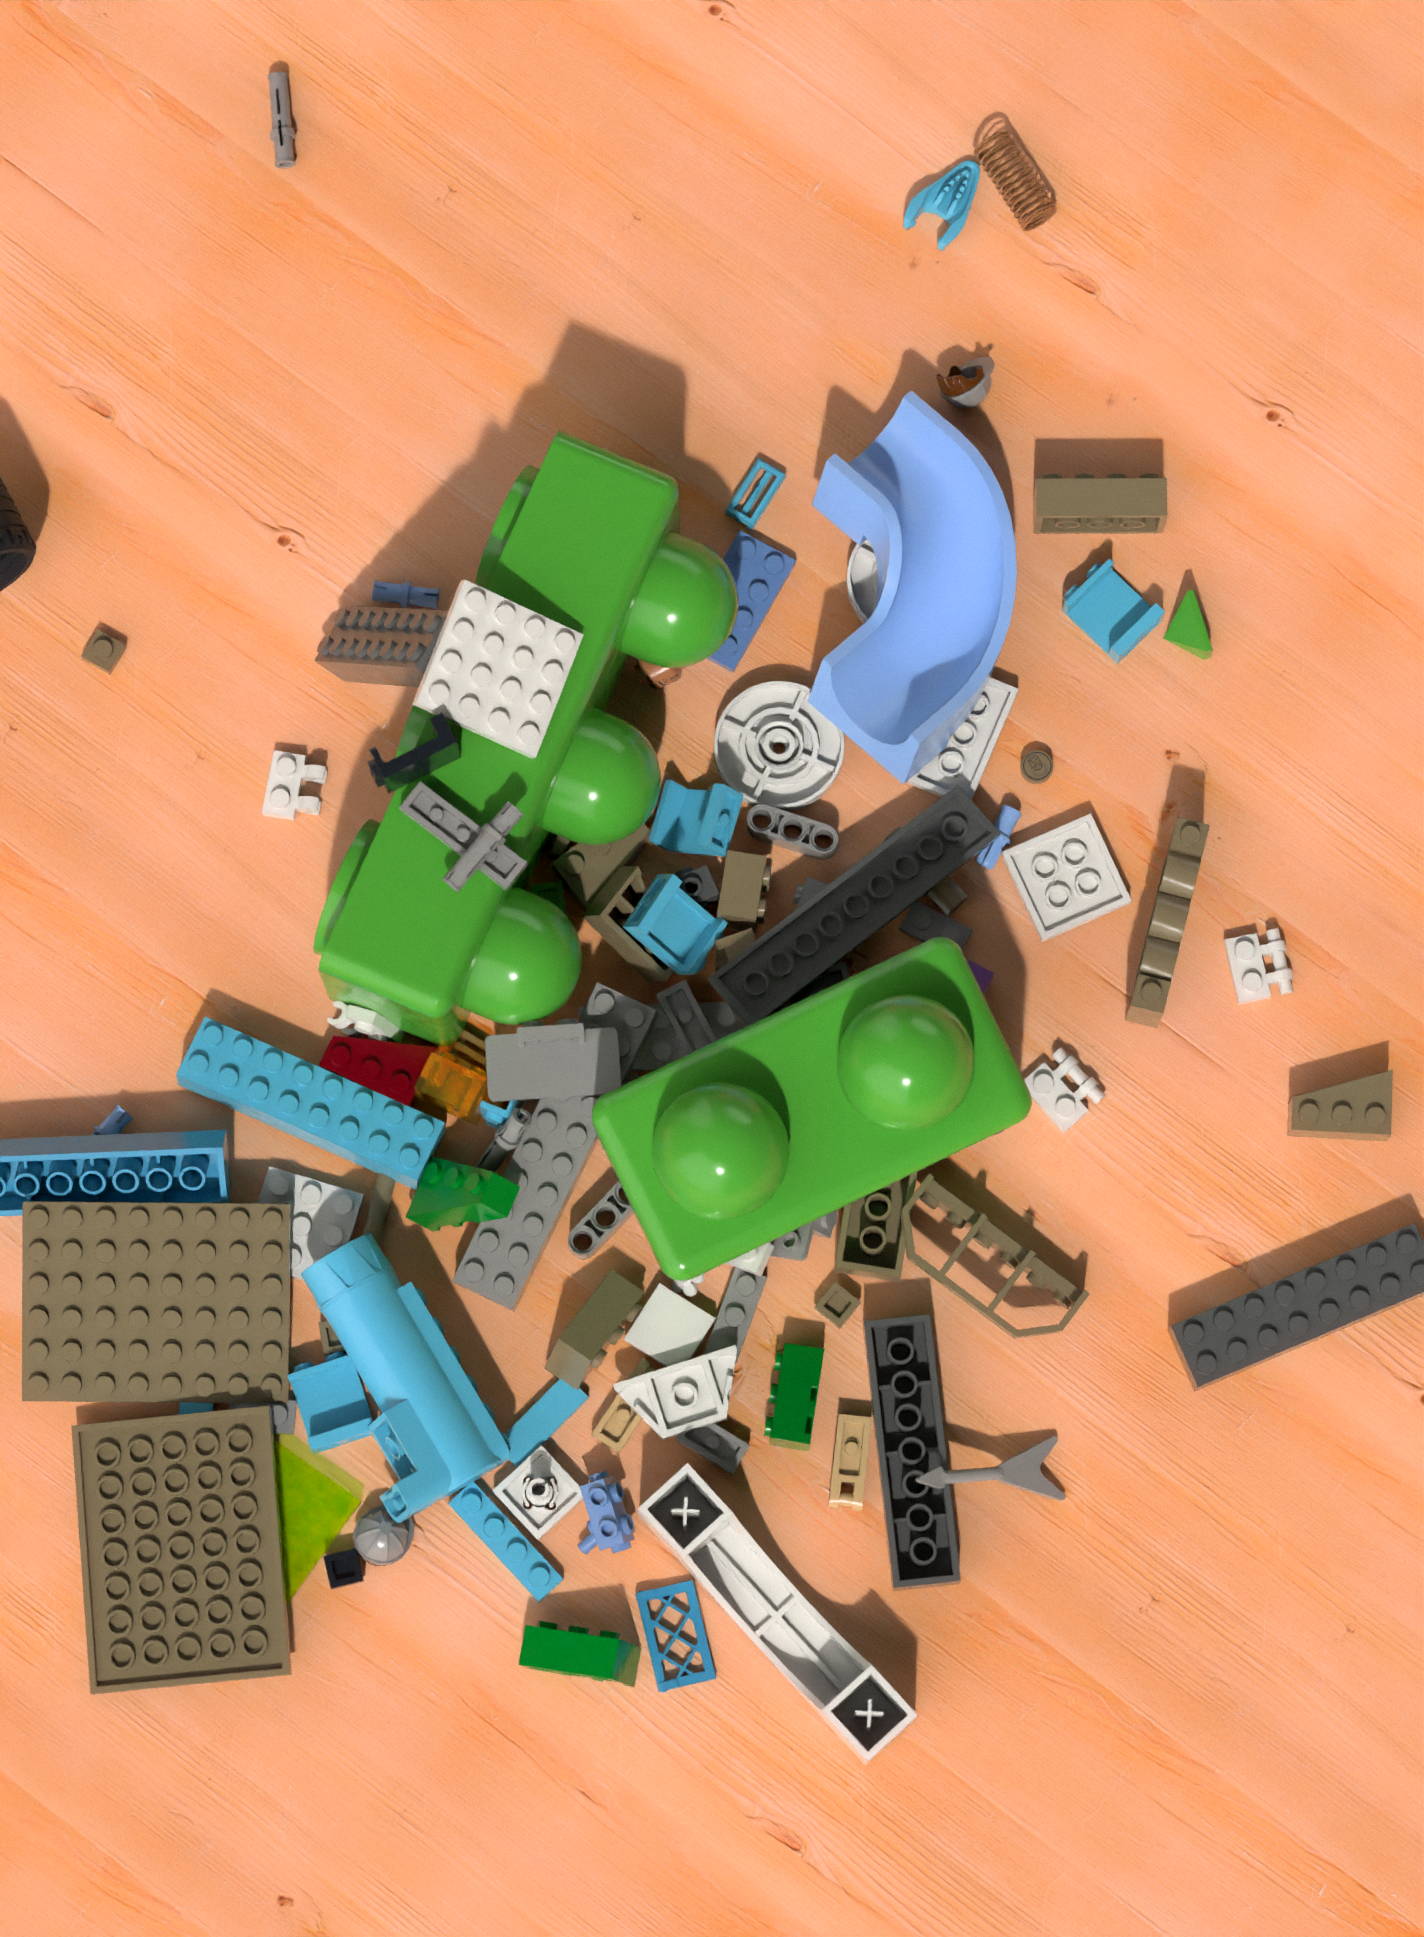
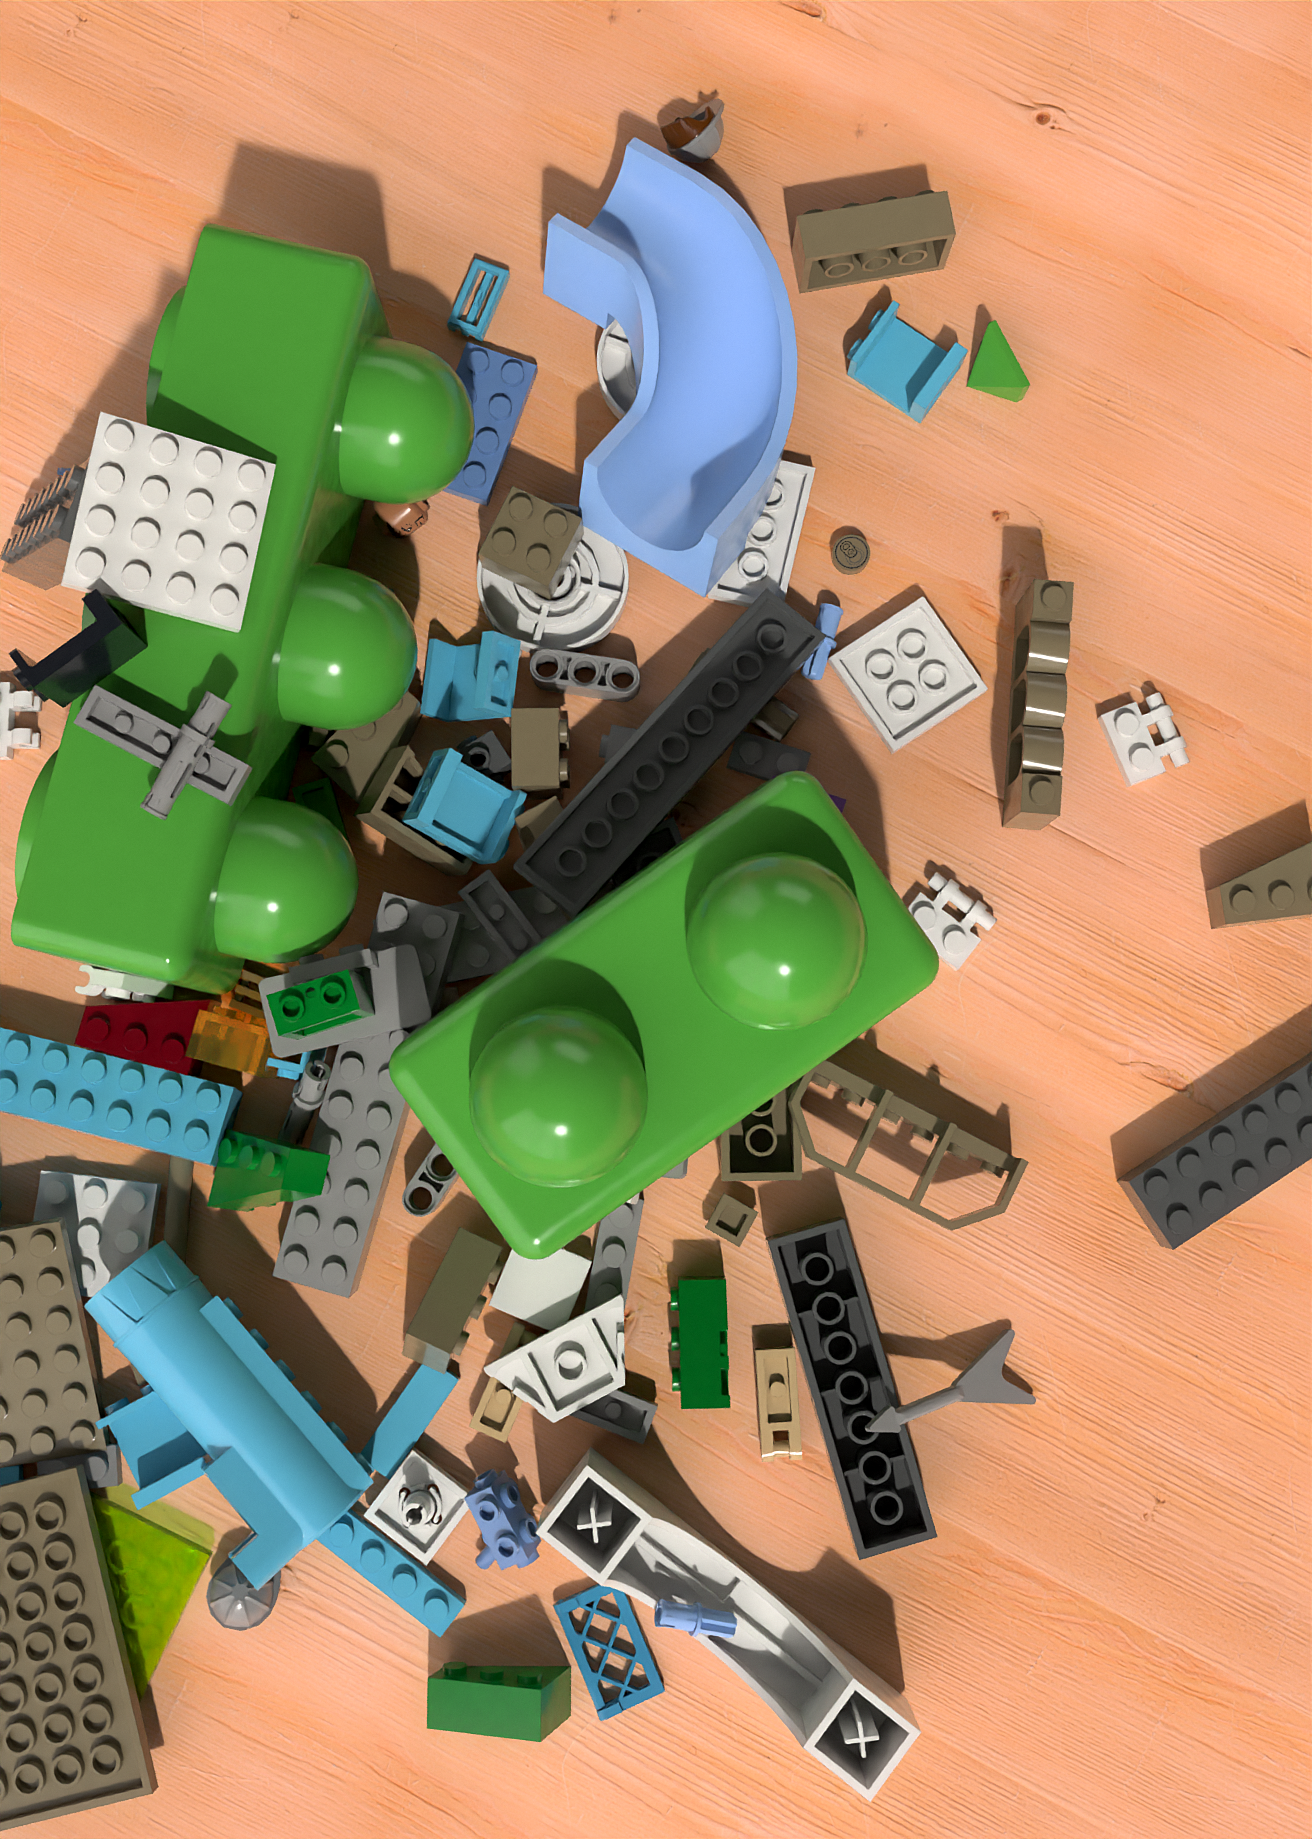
camera: 10 degrees left, 5 degrees up
black plate [323,1548,364,1590] -> none
none -> green window [266,969,375,1040]
none -> dark tan brick [478,486,584,600]
none -> light blue axle [654,1599,737,1638]

